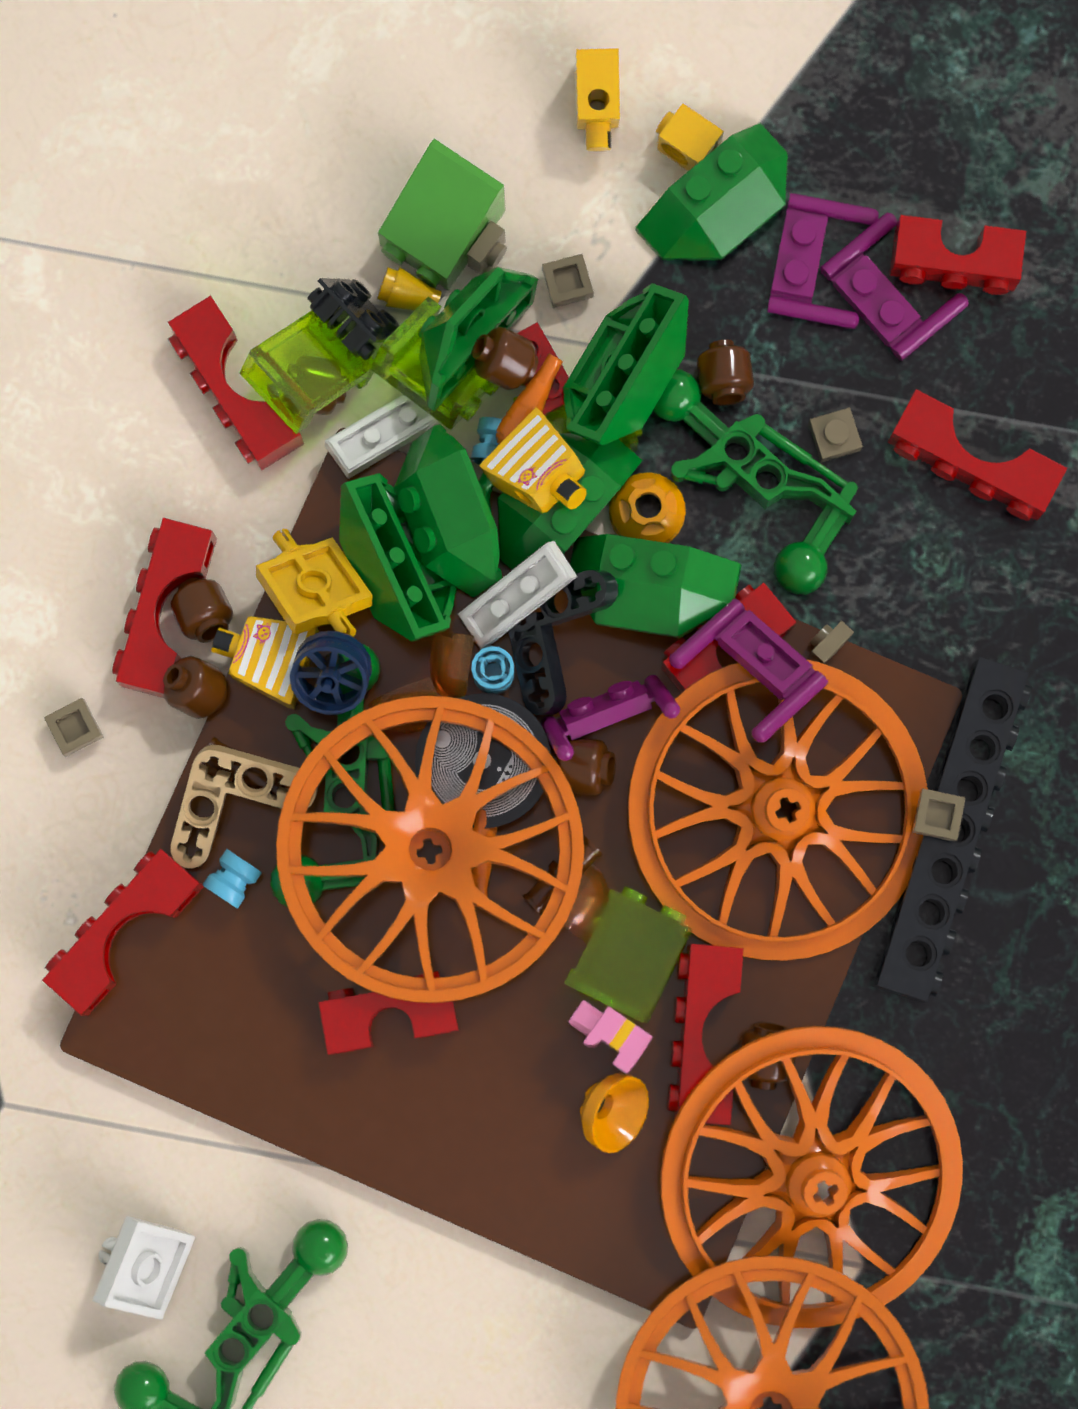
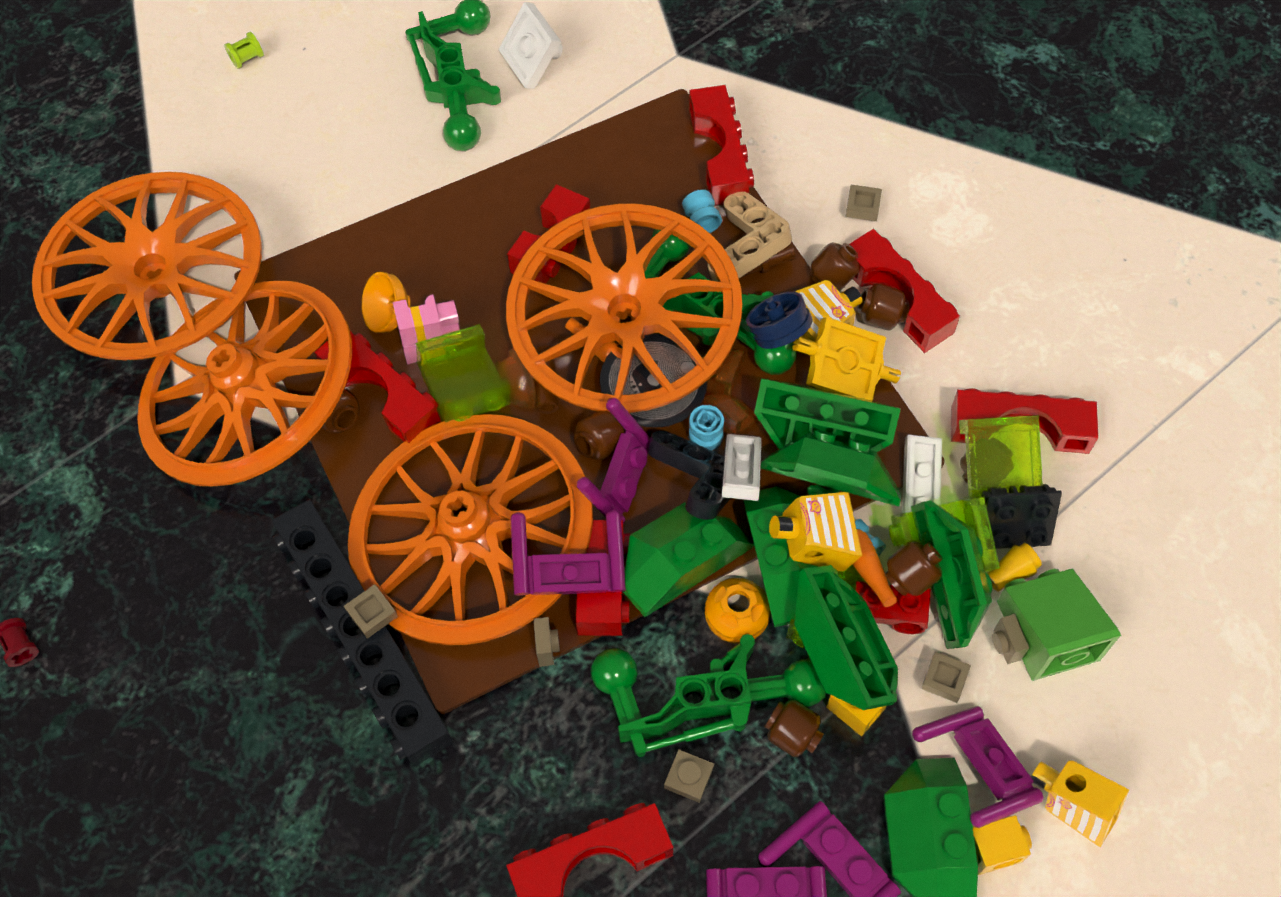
camera: 130 degrees right, 20 degrees down
none -> magenta plate [912,706,1043,828]

